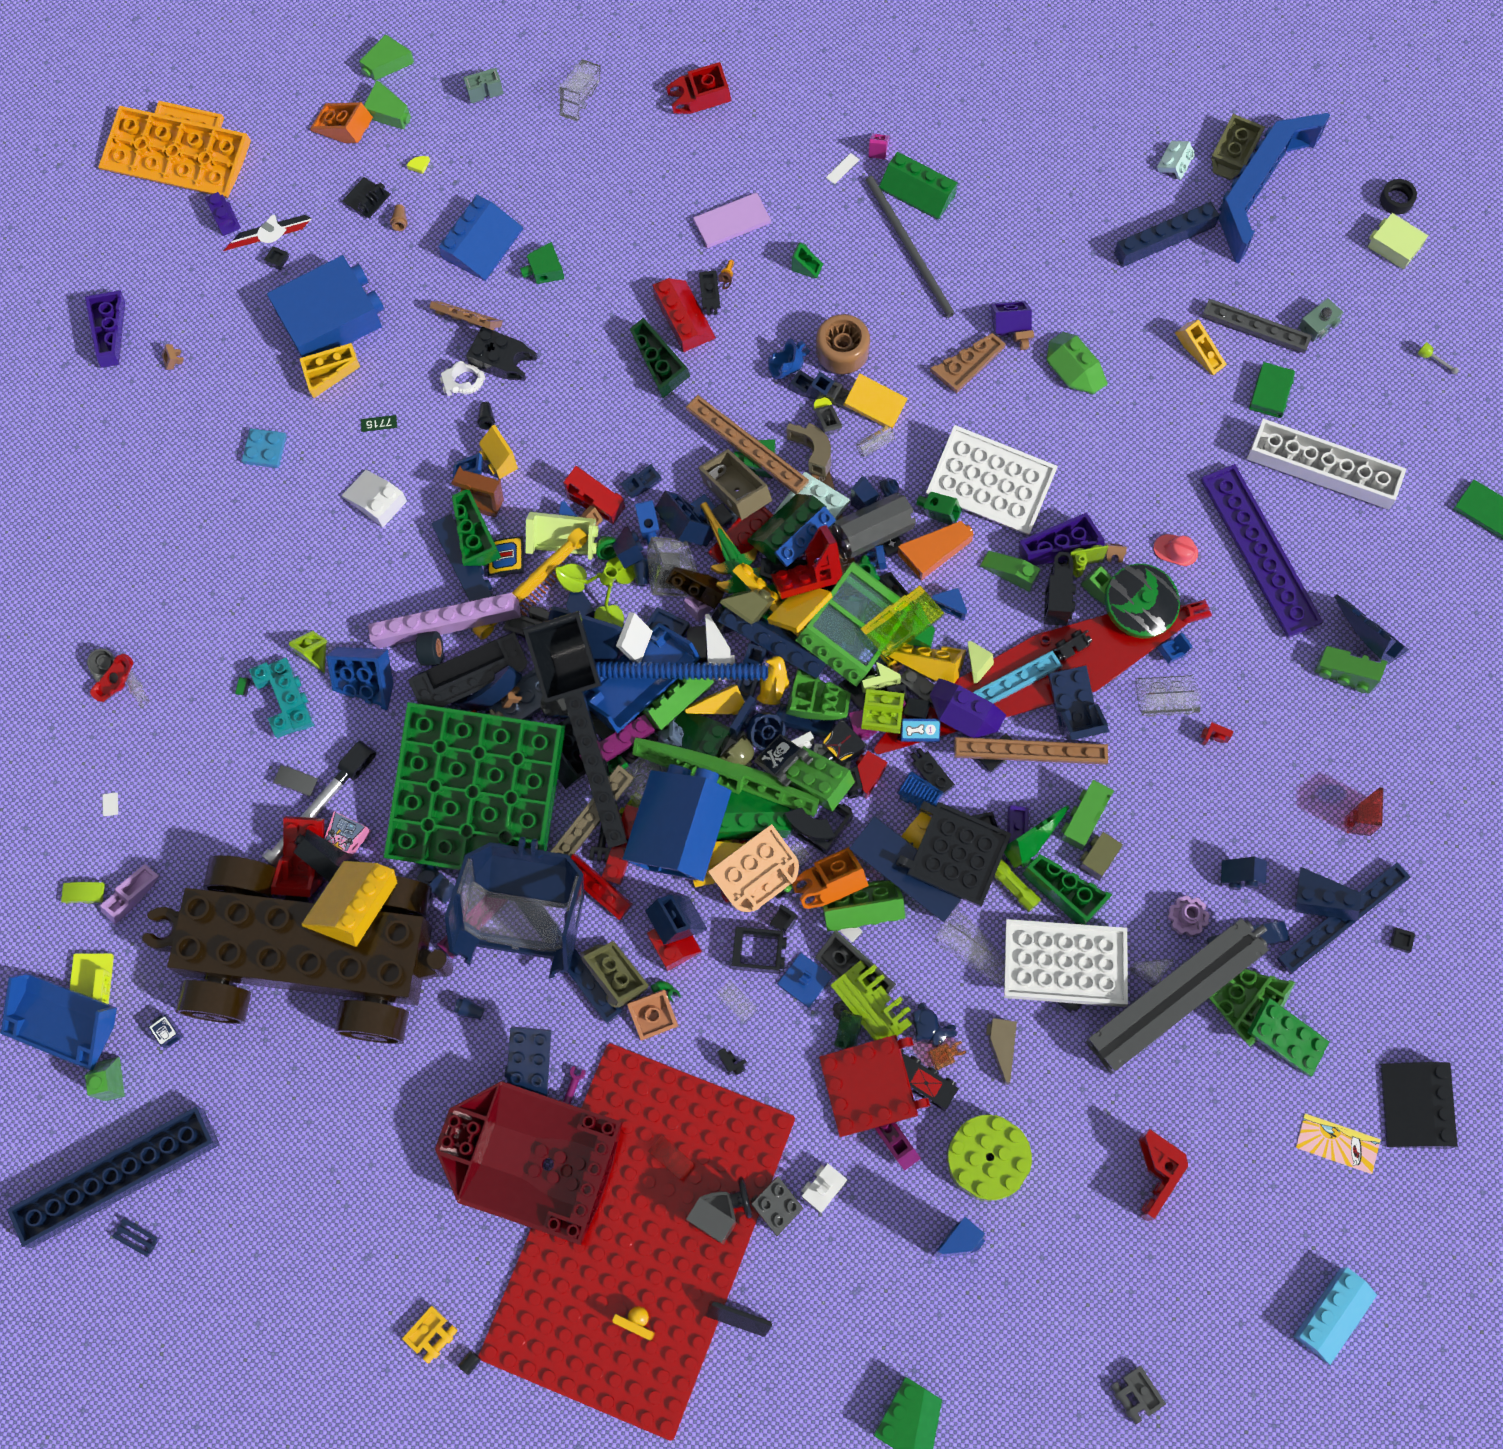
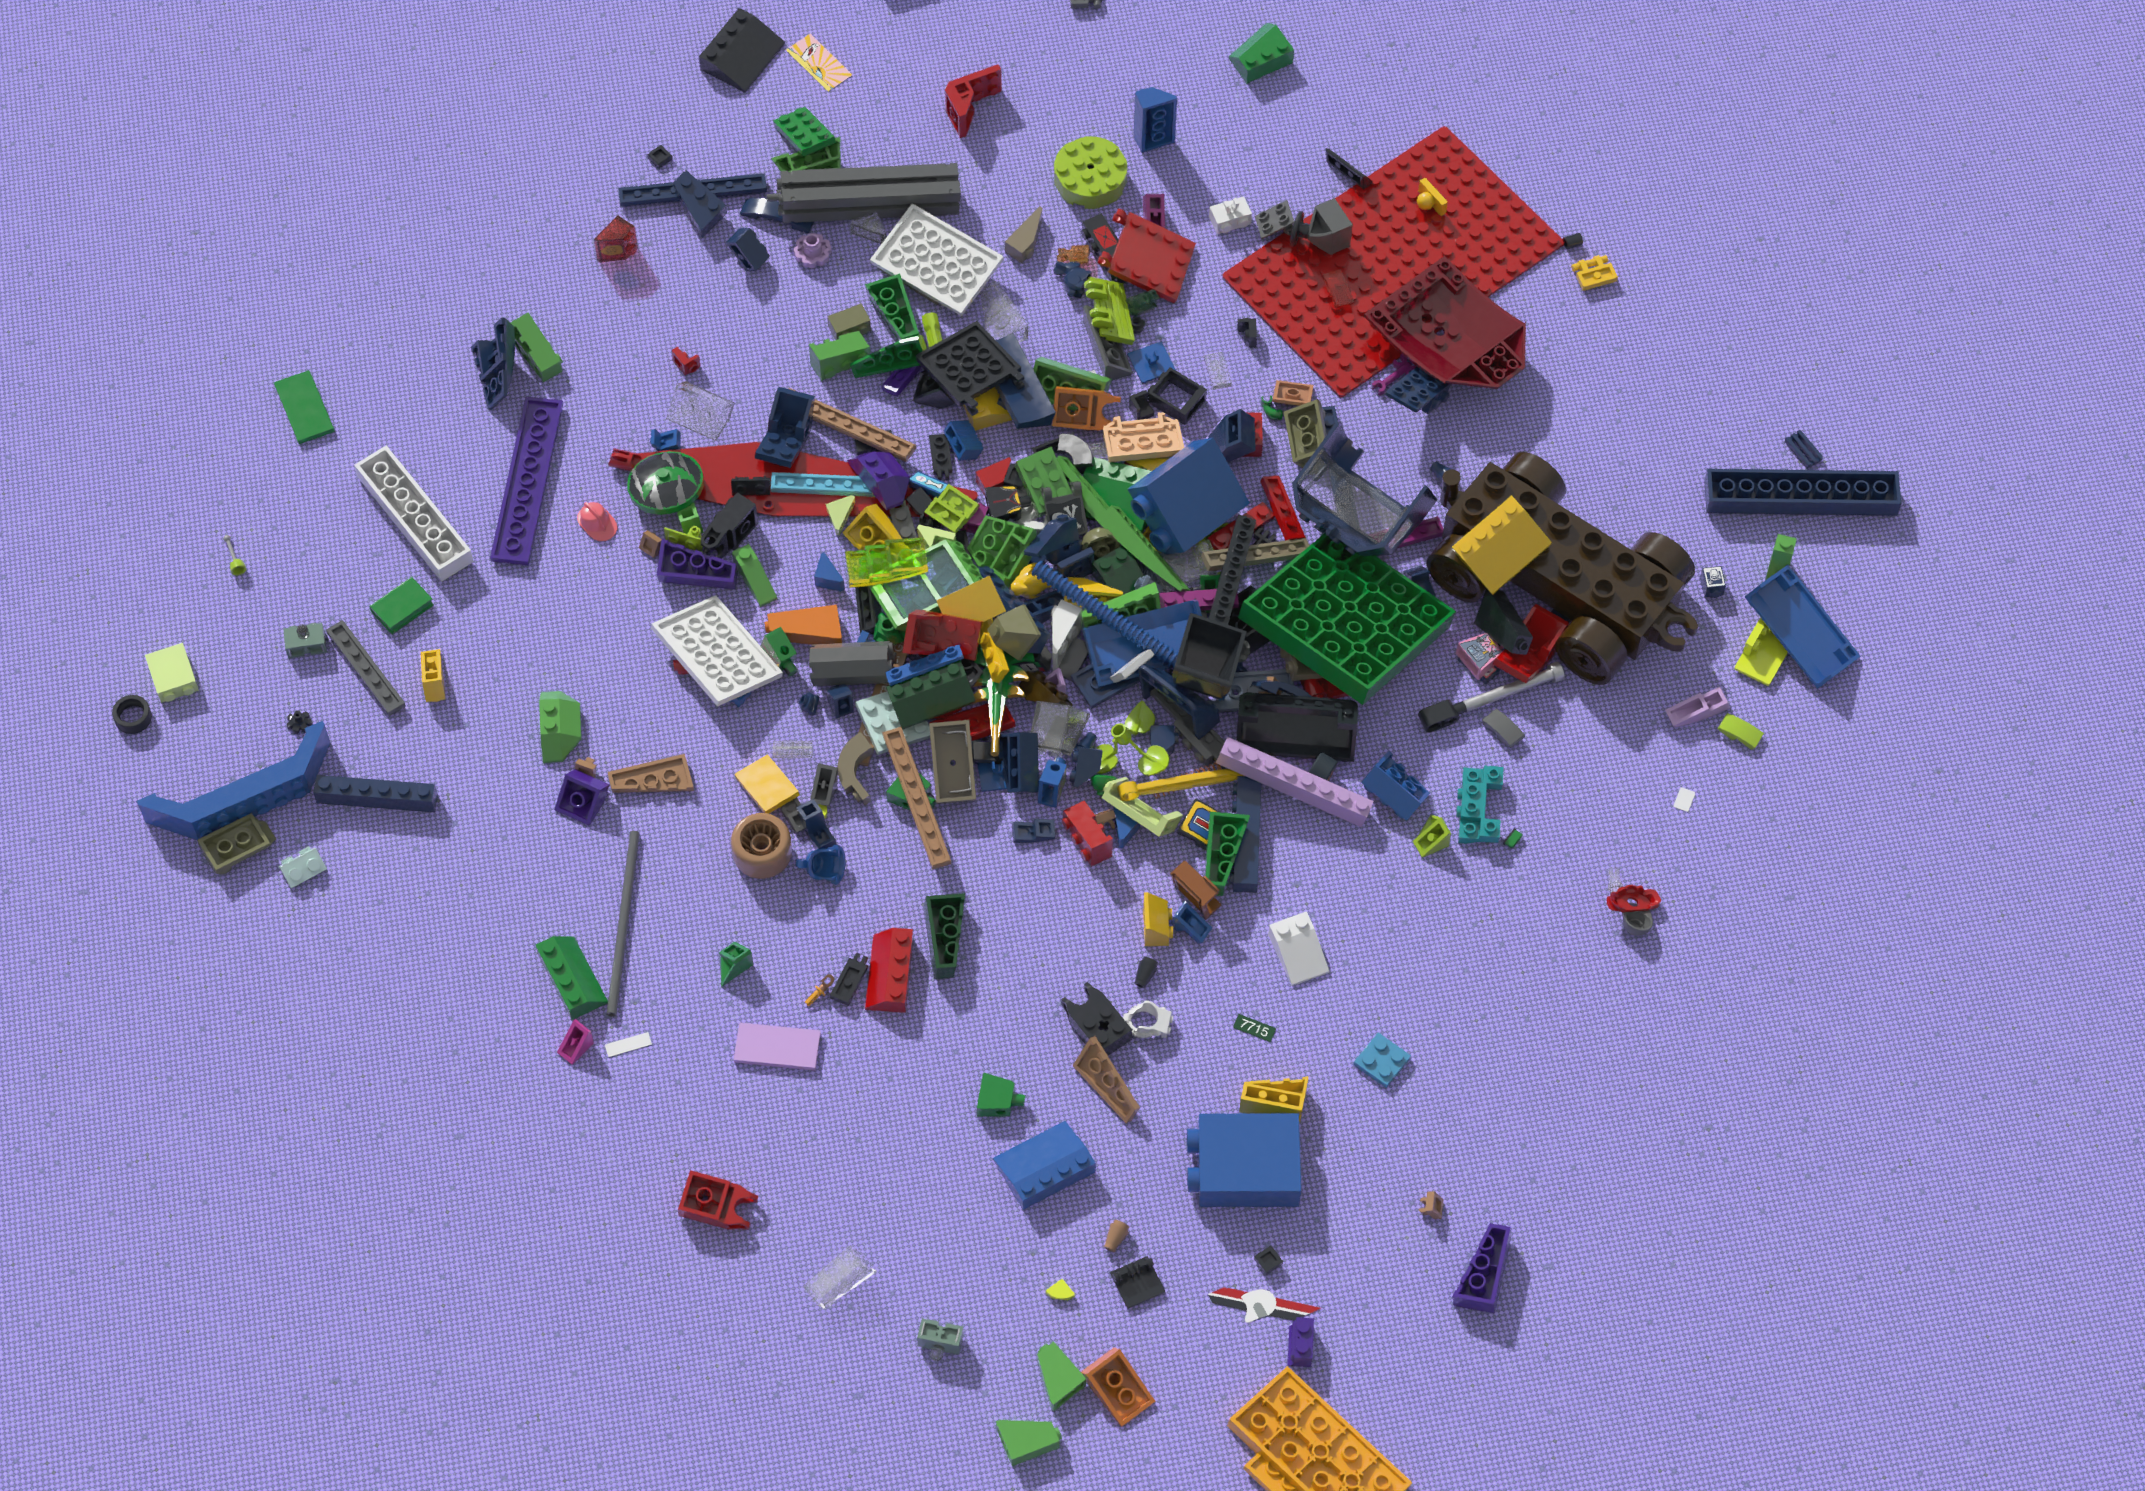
camera: 155 degrees left, 10 degrees down
none -> black plant [286,710,313,734]
none -> dark blue slope [1024,514,1079,557]

